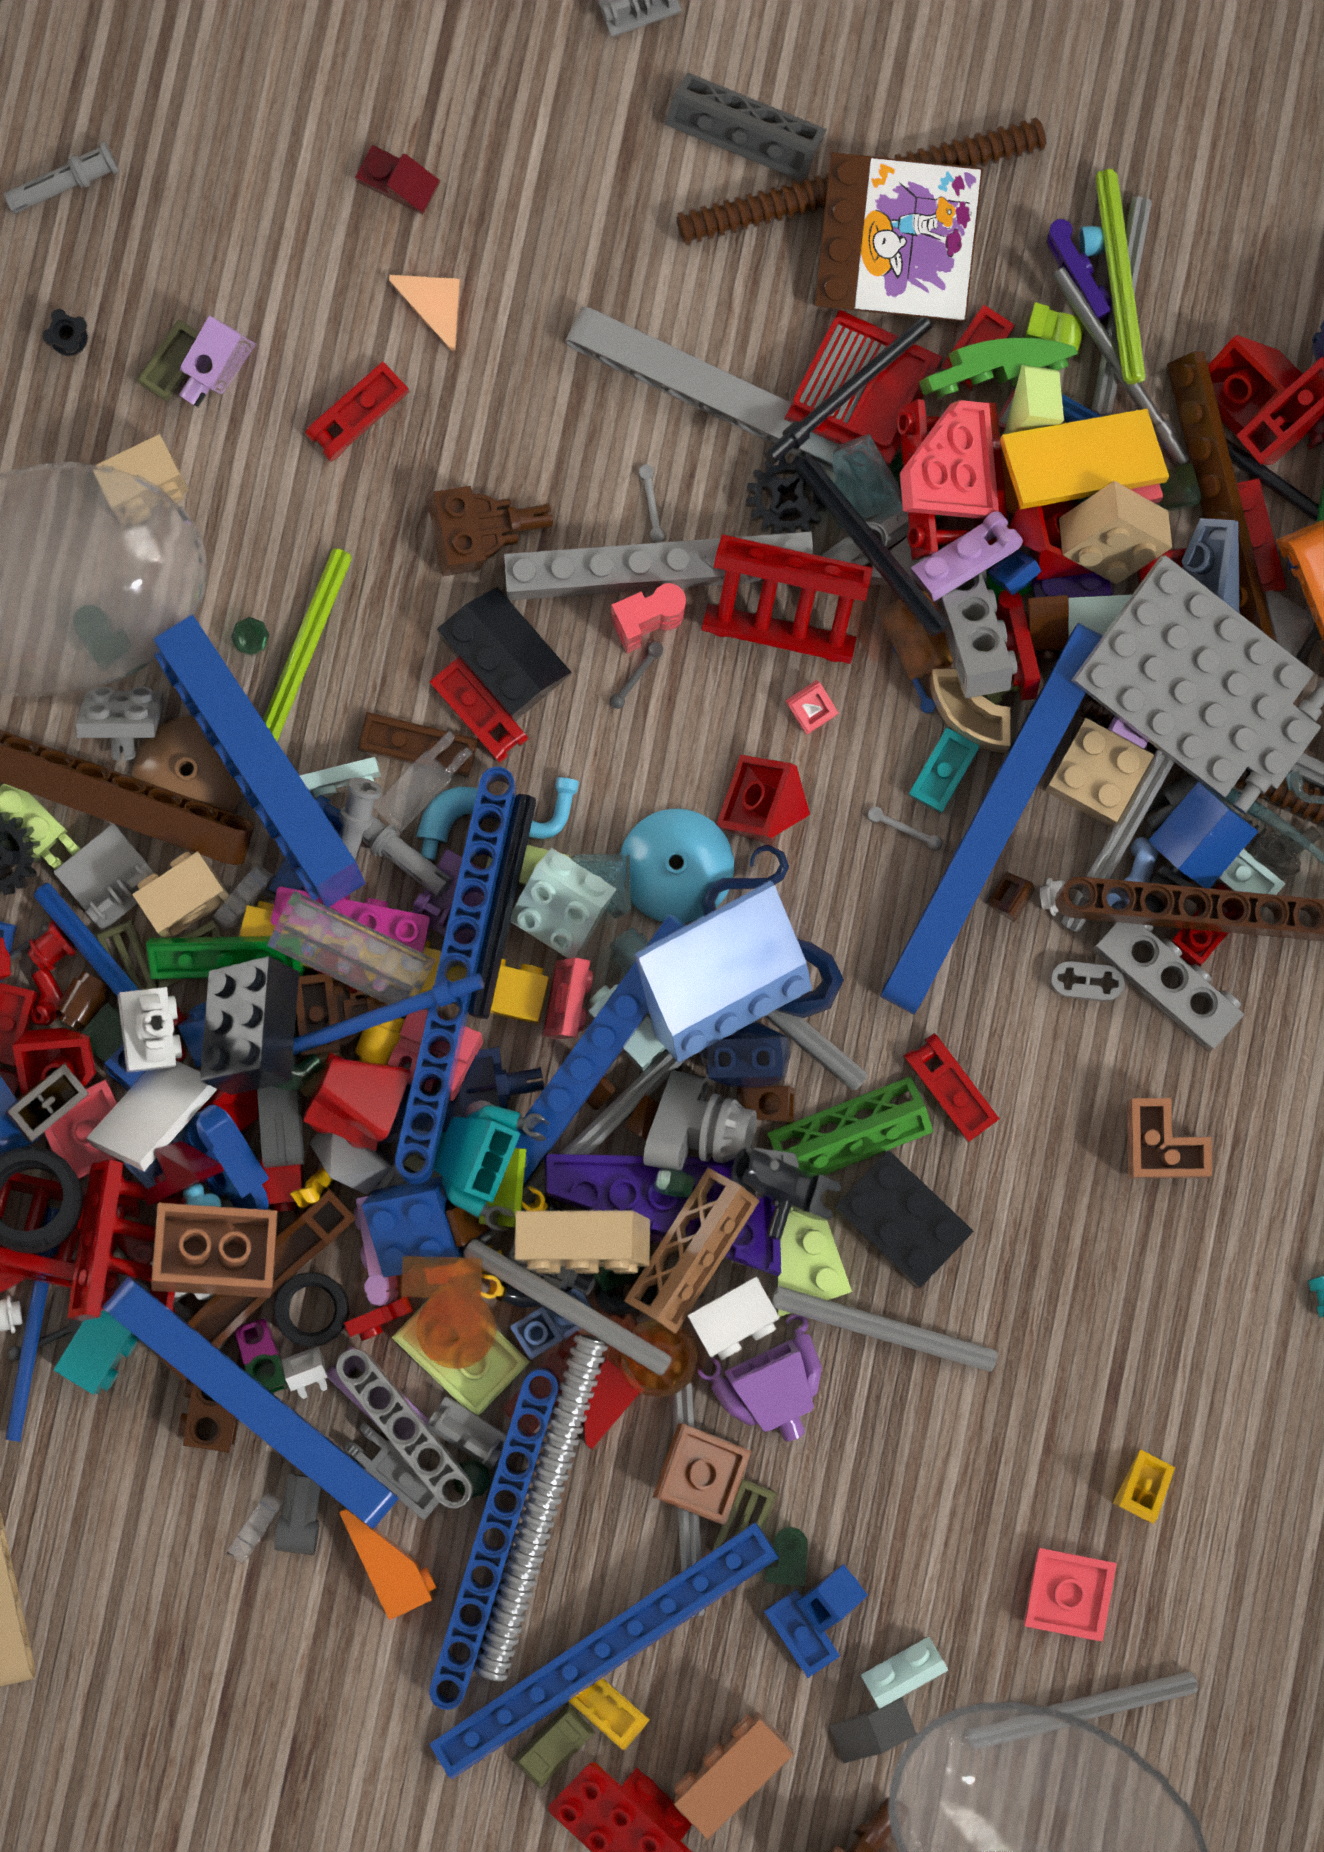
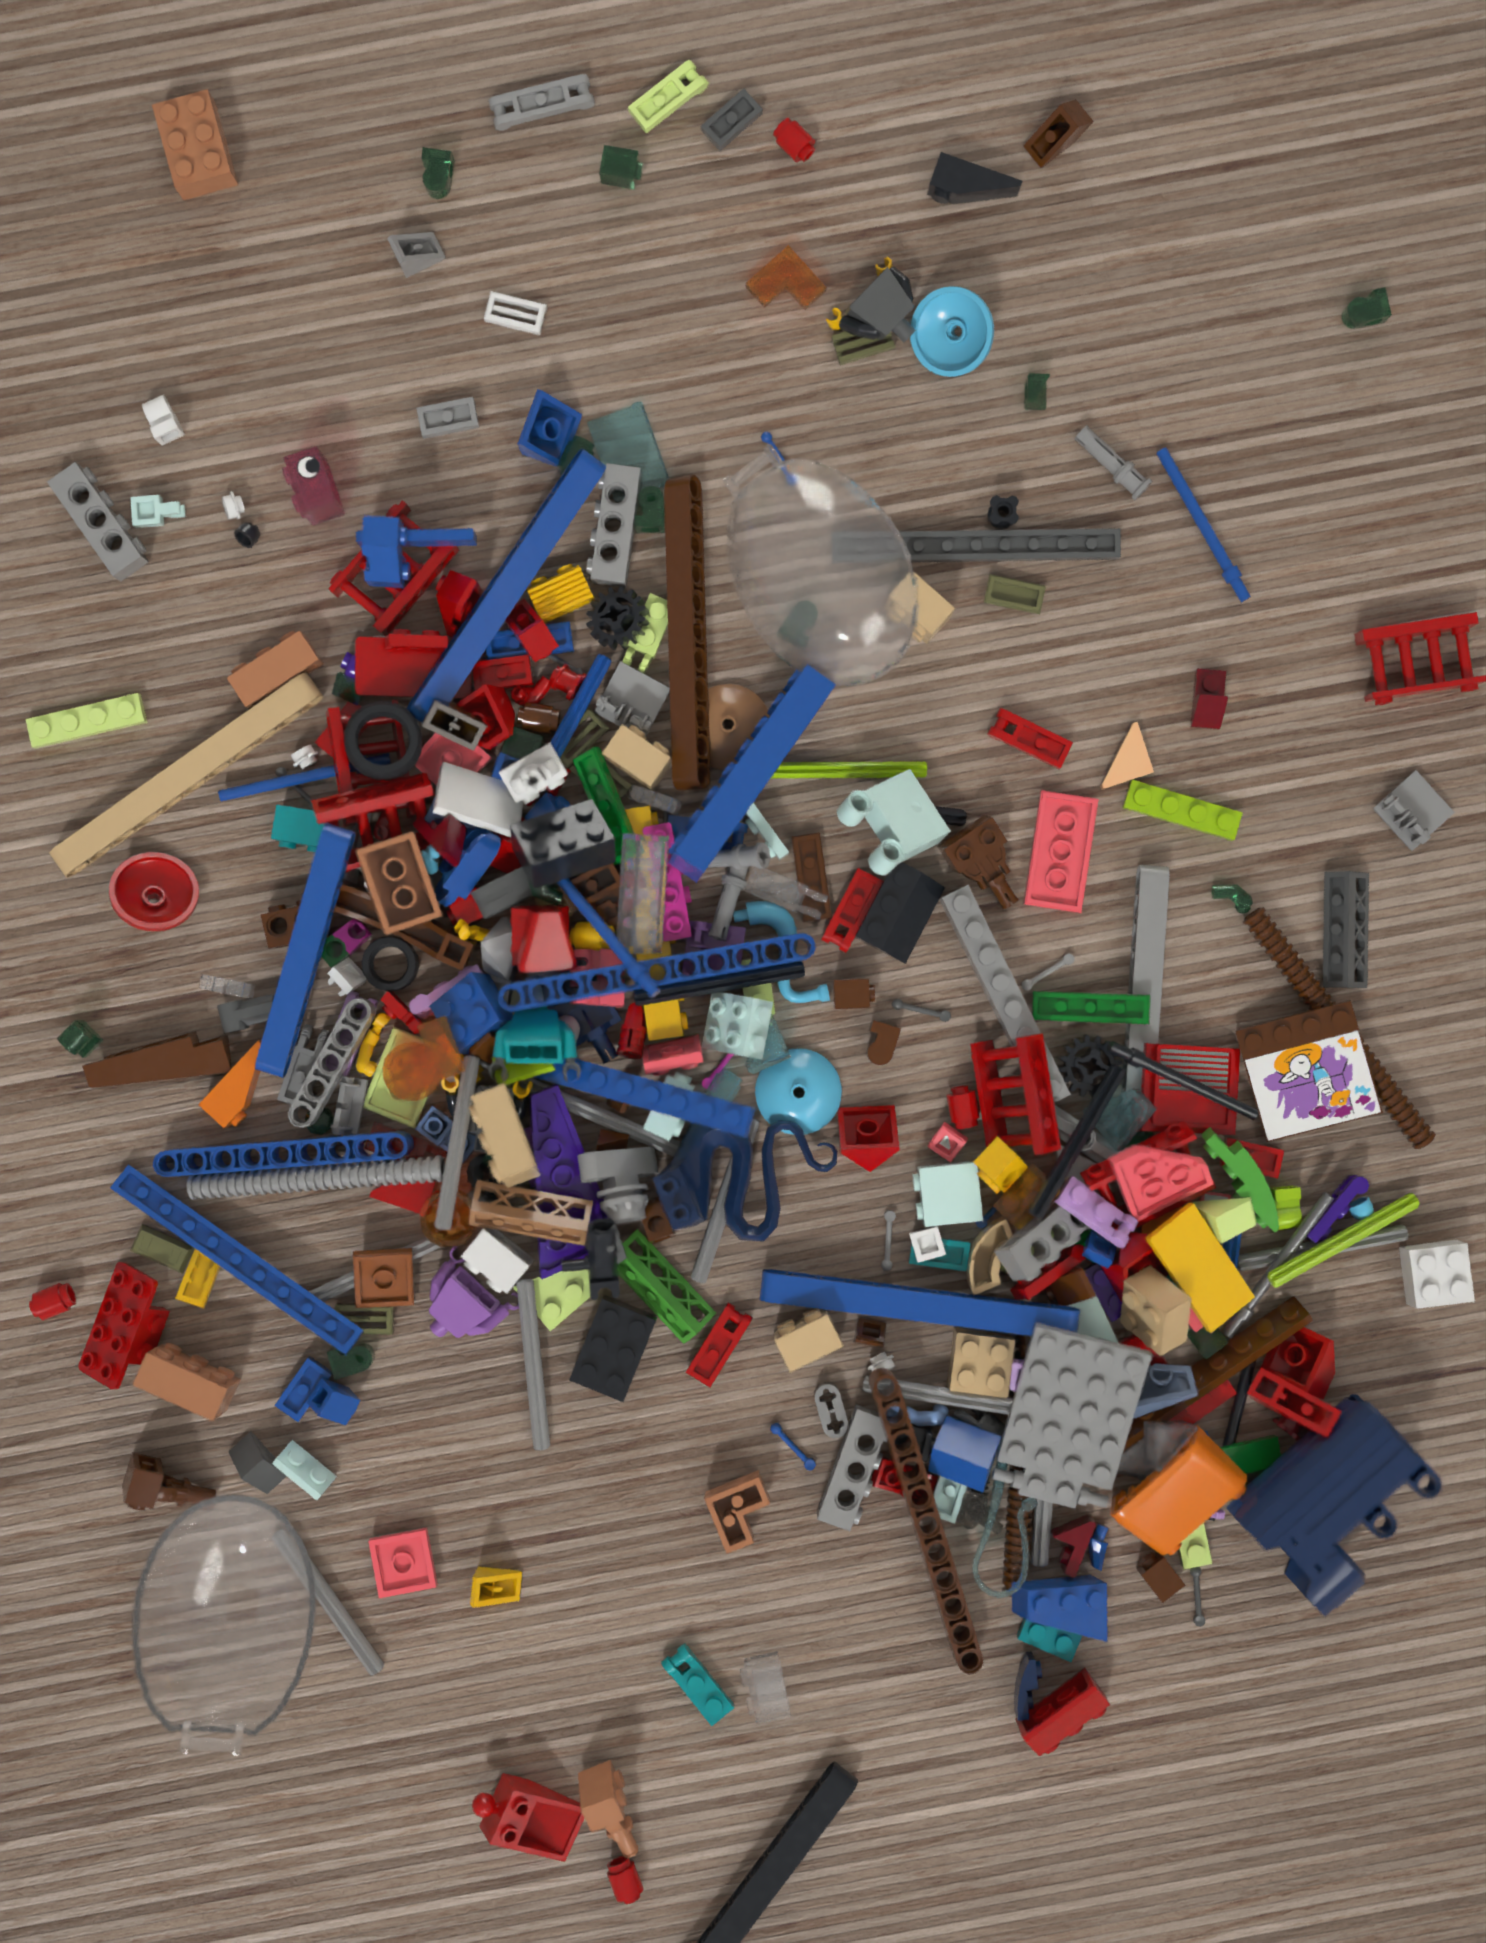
camera: 70 degrees right, 5 degrees up
light grey plate [76,687,164,761] -> none
lavender torso [179,315,256,407] -> none
clear green tile [231,617,270,657] -> none
coral legs [611,583,686,653] -> none
slope [635,881,812,1063] -> none
clear green tile [654,1169,694,1198] -> none
none -> clear green leg [57,1020,103,1058]
none -> reddish brown wedge [82,1031,232,1088]
none -> red dish [109,852,199,931]
none -> yellow arm [356,1013,391,1077]
none -> red hinge [617,1003,647,1059]
none -> dark pink hinge [702,1053,734,1089]
none -> blue hinge [770,1423,816,1471]
none -> tan brick [774,1308,843,1372]
none -> dark grey plate [831,528,1121,564]
none -> reddish brown brick [833,979,875,1009]
none -> light aqua piece [837,769,967,875]
none -> reddish brown leg [866,1020,901,1065]
none -> white plate [909,1226,946,1262]
none -> light aqua brick [912,1161,983,1227]
none -> red brick [946,1085,980,1129]
none -> yellow brick [973,1137,1032,1197]
none -> coral tile [1023,790,1099,913]
none -> green tile [1032,991,1151,1024]
none -> lime plate [1122,779,1243,841]
none -> clear slope [1144,1420,1198,1472]
none -> blue bar [1156,447,1251,603]
none -> clear green arm [1211,884,1253,914]
none -> white brick [1399,1240,1475,1309]

